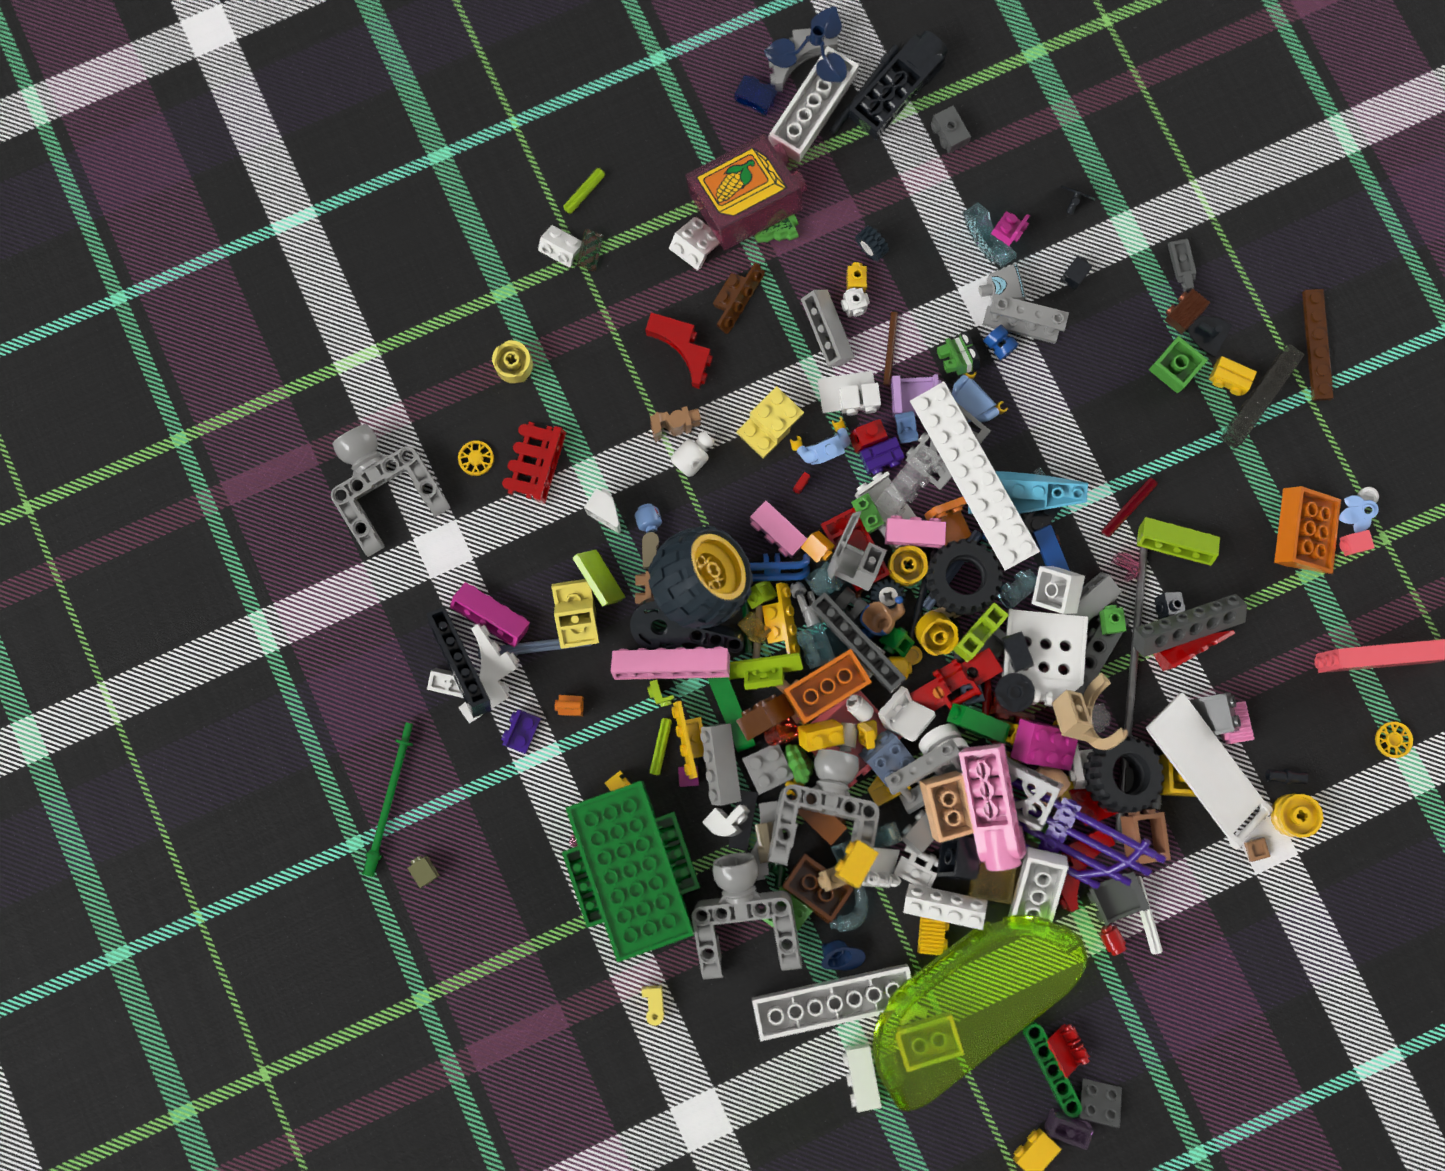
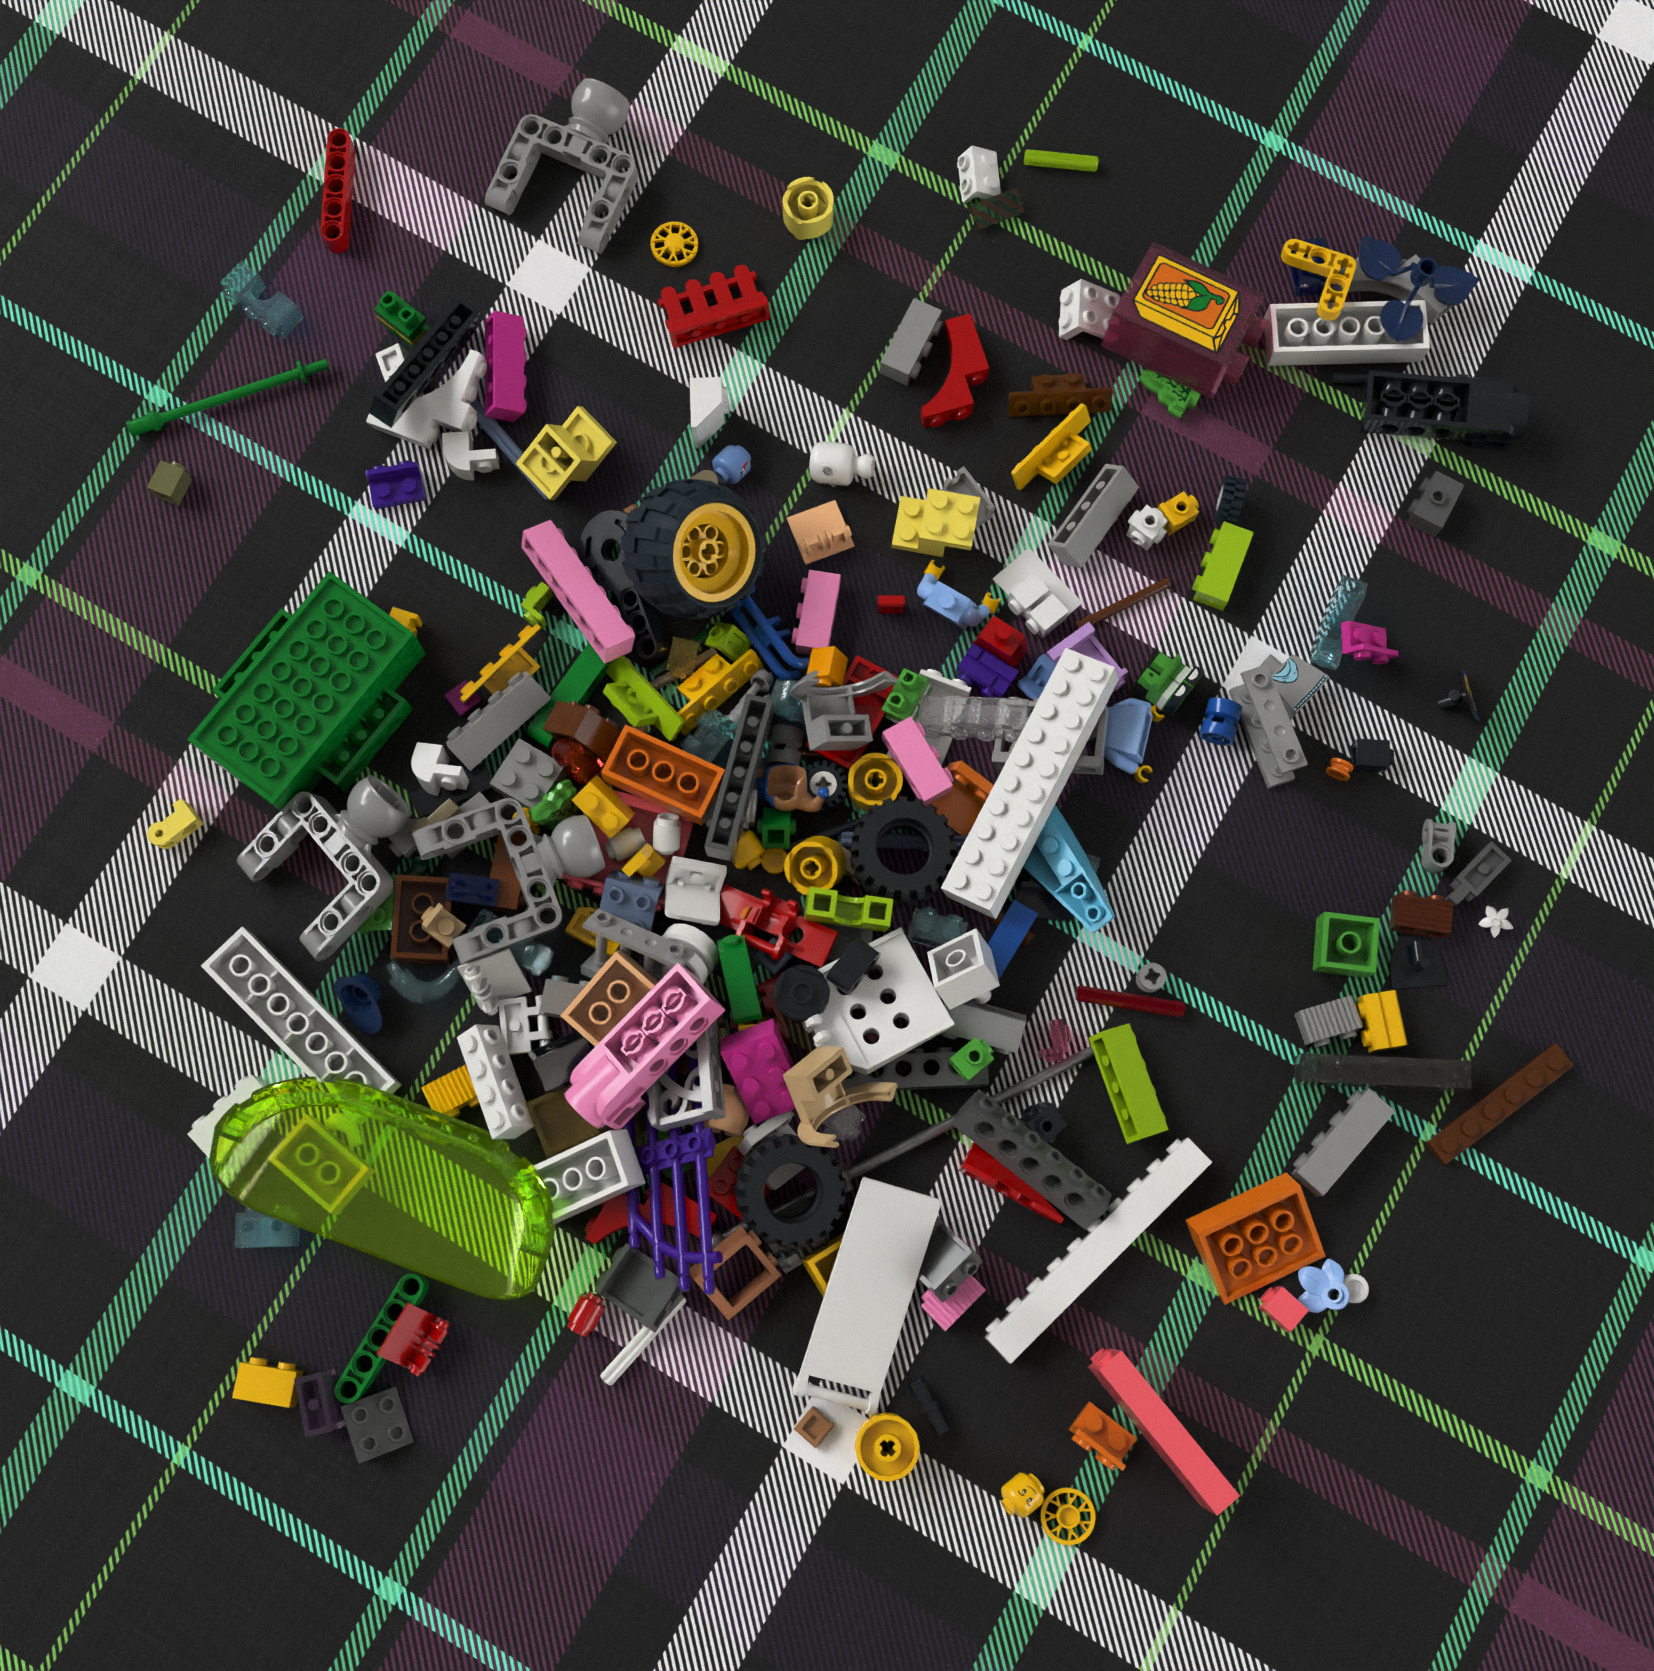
camera: 55 degrees right, 5 degrees down
orange brick [555,695,584,717] -> none
lime tile [573,549,626,606] -> none
medium nougat hips [650,406,701,443] -> none
lime axle [650,718,672,775] -> none
yellow brick [835,840,879,888] -> none
none -> clear light blue arch [220,261,304,339]
none -> clear light blue brick [235,1206,300,1248]
none -> red beam [320,128,356,254]
none -> green hips [374,291,431,349]
none -> white brick [442,431,500,480]
none -> clear blue hips [446,872,500,908]
none -> light nougat hinge [787,500,854,565]
none -> light grey brick [880,298,944,386]
none -> light grey hinge [941,466,995,529]
none -> white brick [984,1138,1212,1364]
none -> yellow head [1001,1472,1045,1518]
none -> yellow bracket [1011,403,1092,490]
none -> orange bracket [1068,1401,1137,1471]
none -> light grey wheel [1136,963,1166,993]
none -> lime brick [1192,521,1254,611]
none -> yellow beam [1281,239,1356,321]
none -> light grey brick [1291,1088,1395,1197]
none -> light grey brick [1295,995,1363,1048]
none -> orange bush [1326,758,1354,781]
none -> light grey piece [1421,819,1456,874]
none -> white plant [1478,906,1513,938]

